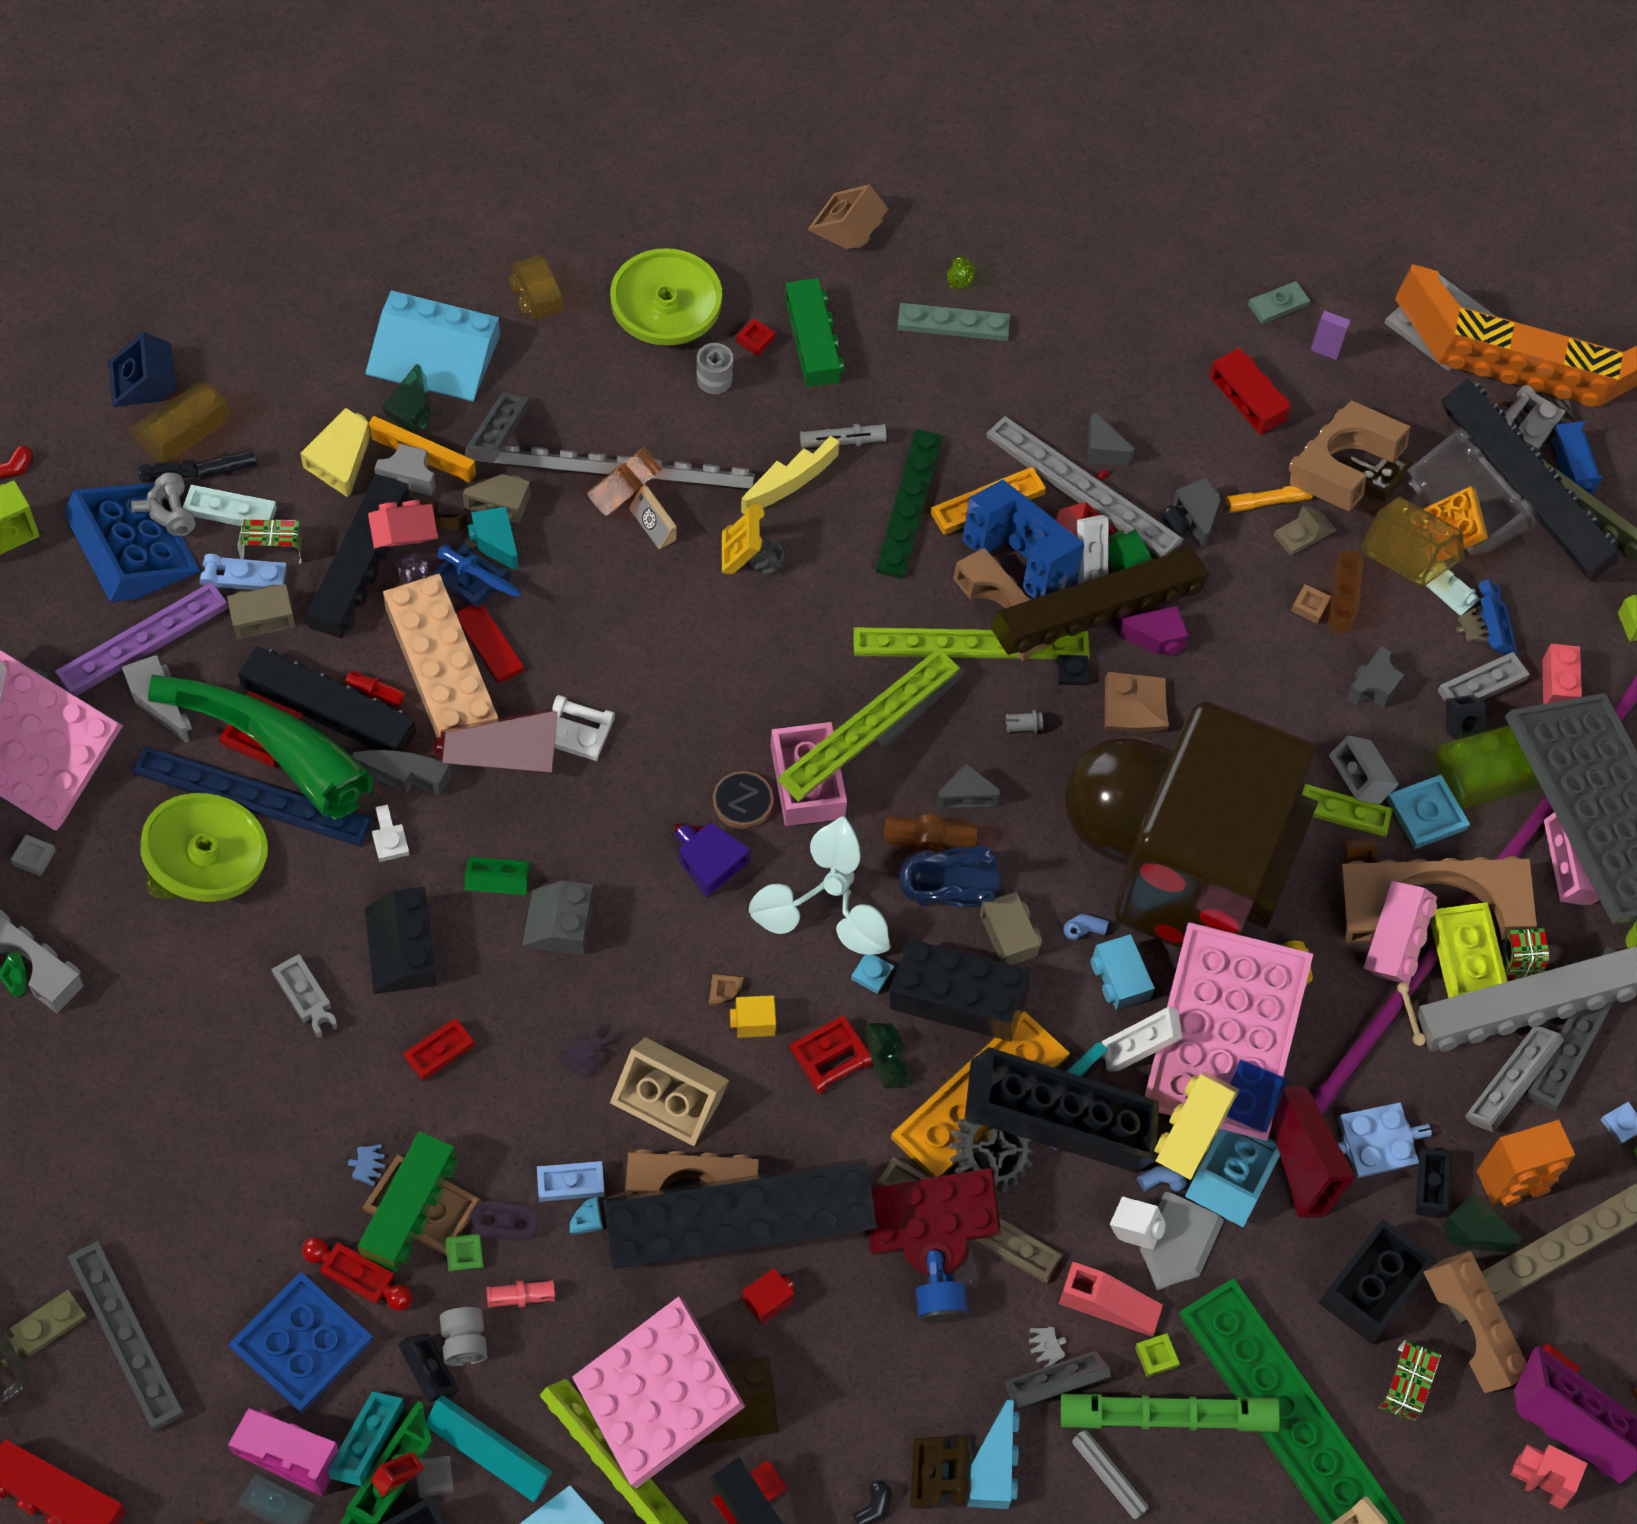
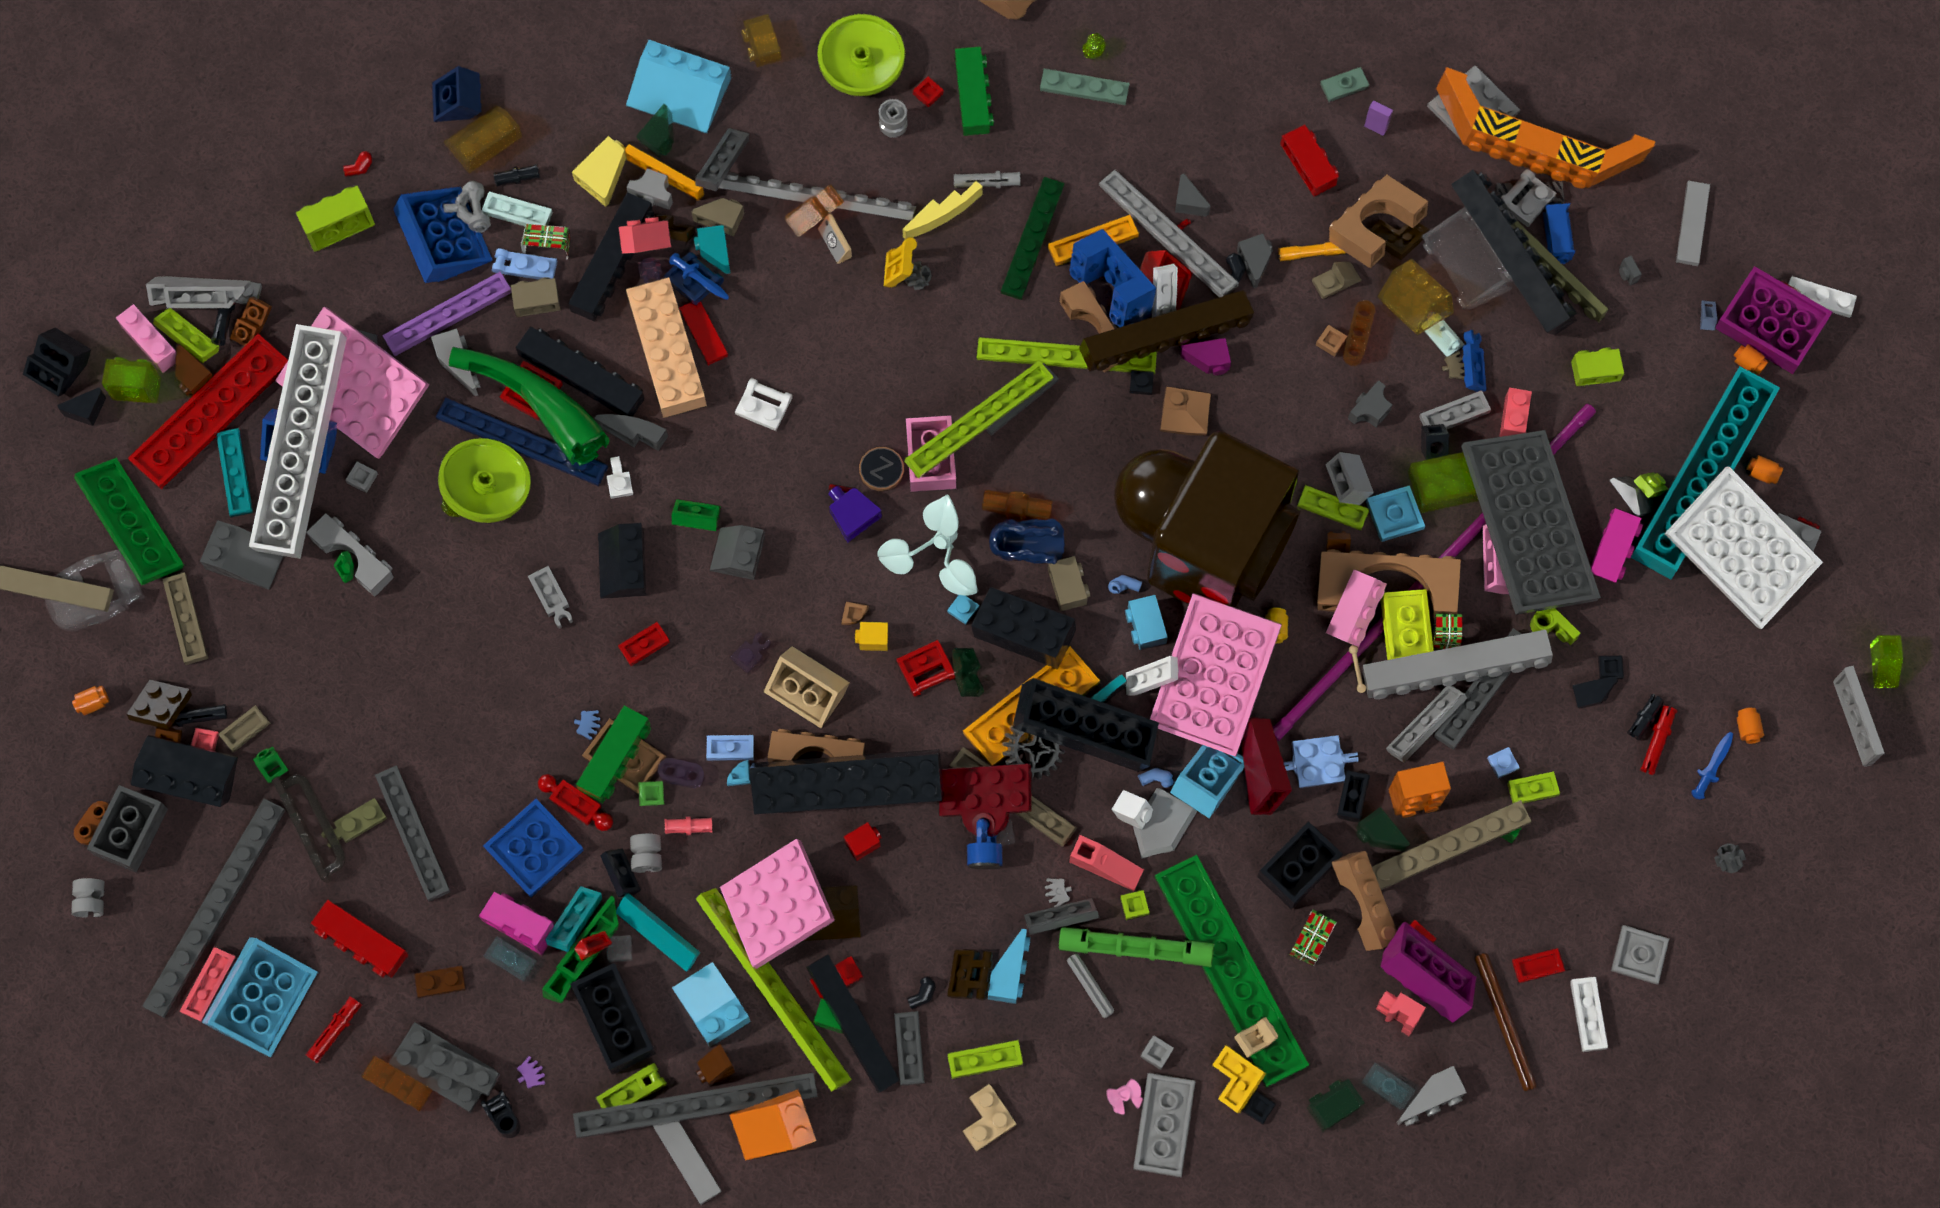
camera: 10 degrees right, 10 degrees up
black axle [138,460,197,482] -> none
red axle [345,670,405,707] -> none
slope [434,709,558,773] -> none
dark grey slope [937,764,1000,809] -> none
light grey pin [1006,710,1043,734] -> none
green brick [1108,529,1152,573] -> none
light yellow brick [1154,1071,1240,1180] -> none
clear blue piece [1226,1059,1288,1133] -> none
light orange tile [1421,486,1488,560] -> none

